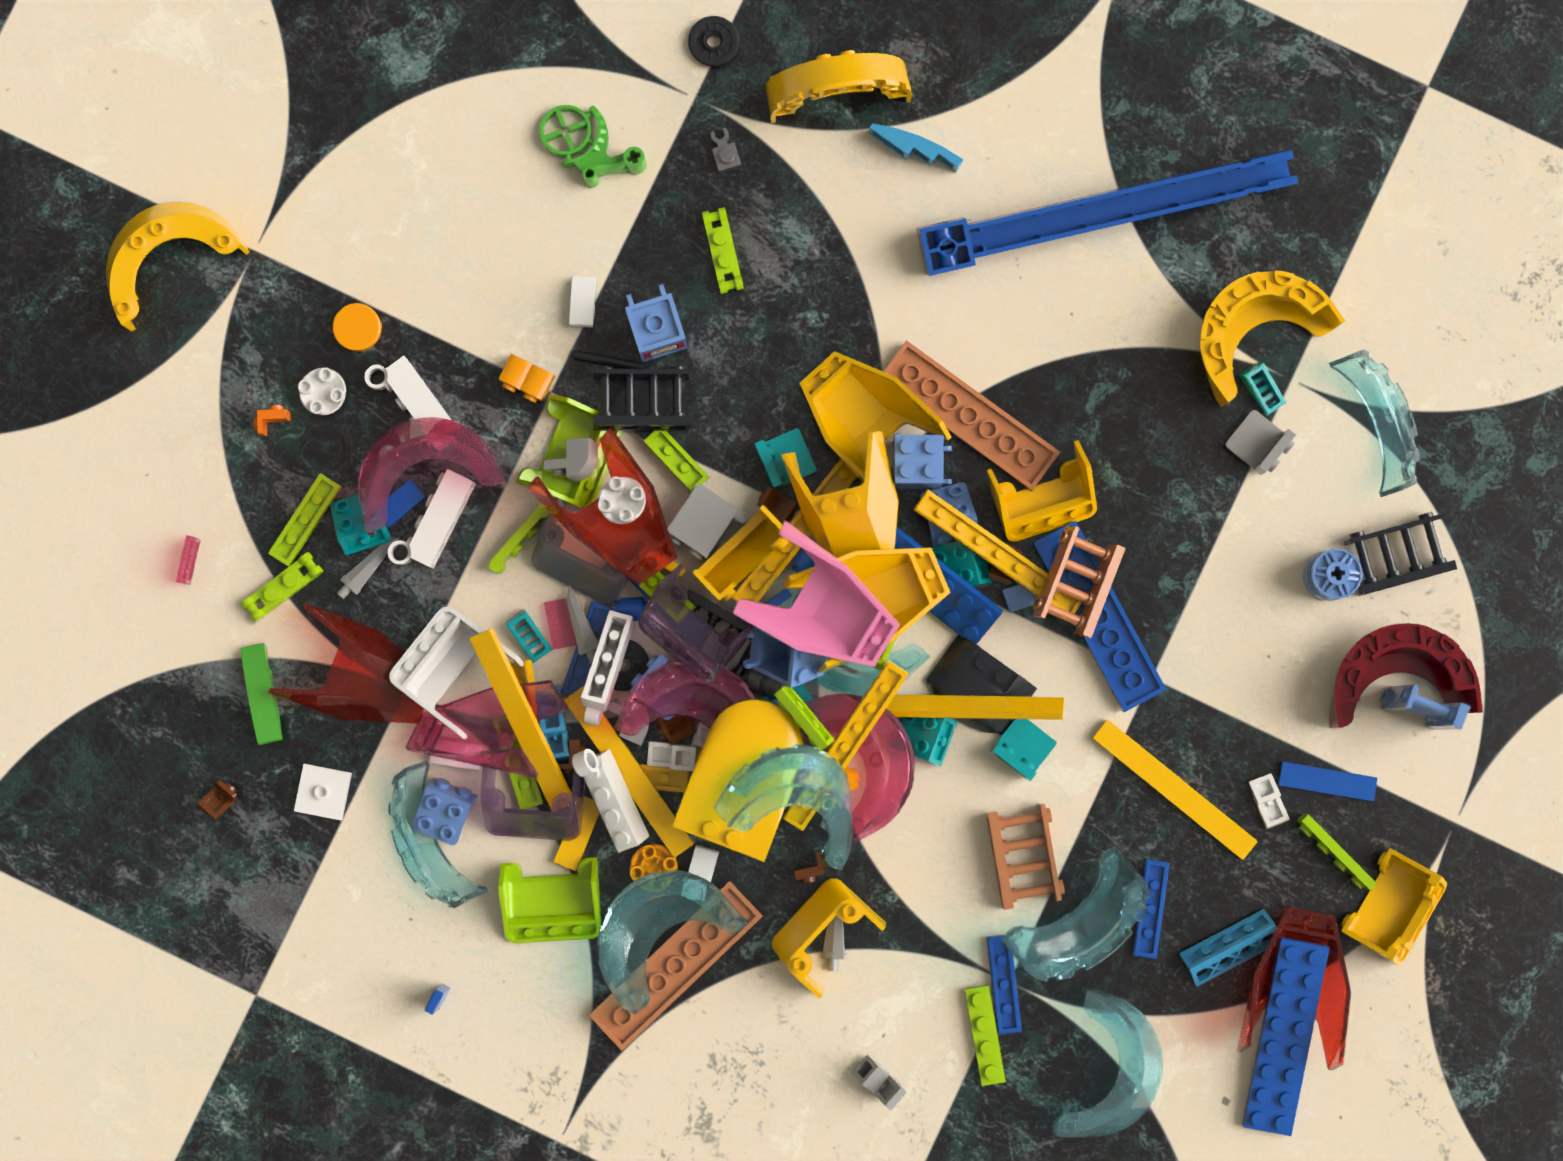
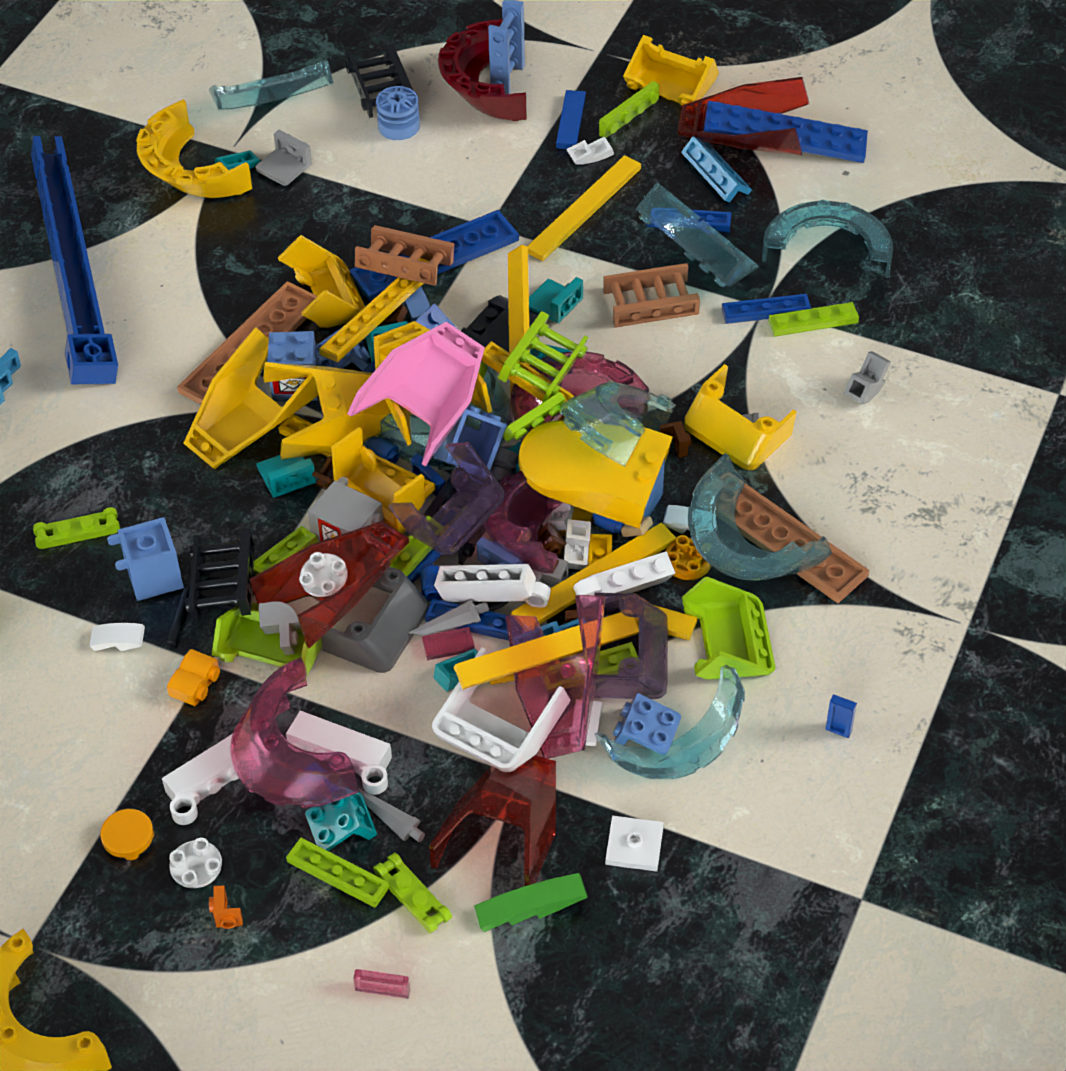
camera: 90 degrees left, 35 degrees down
reddish brown bracket [197,779,237,822] -> none
lime plate [489,504,552,574] -> none
none -> lime fence [498,311,589,403]

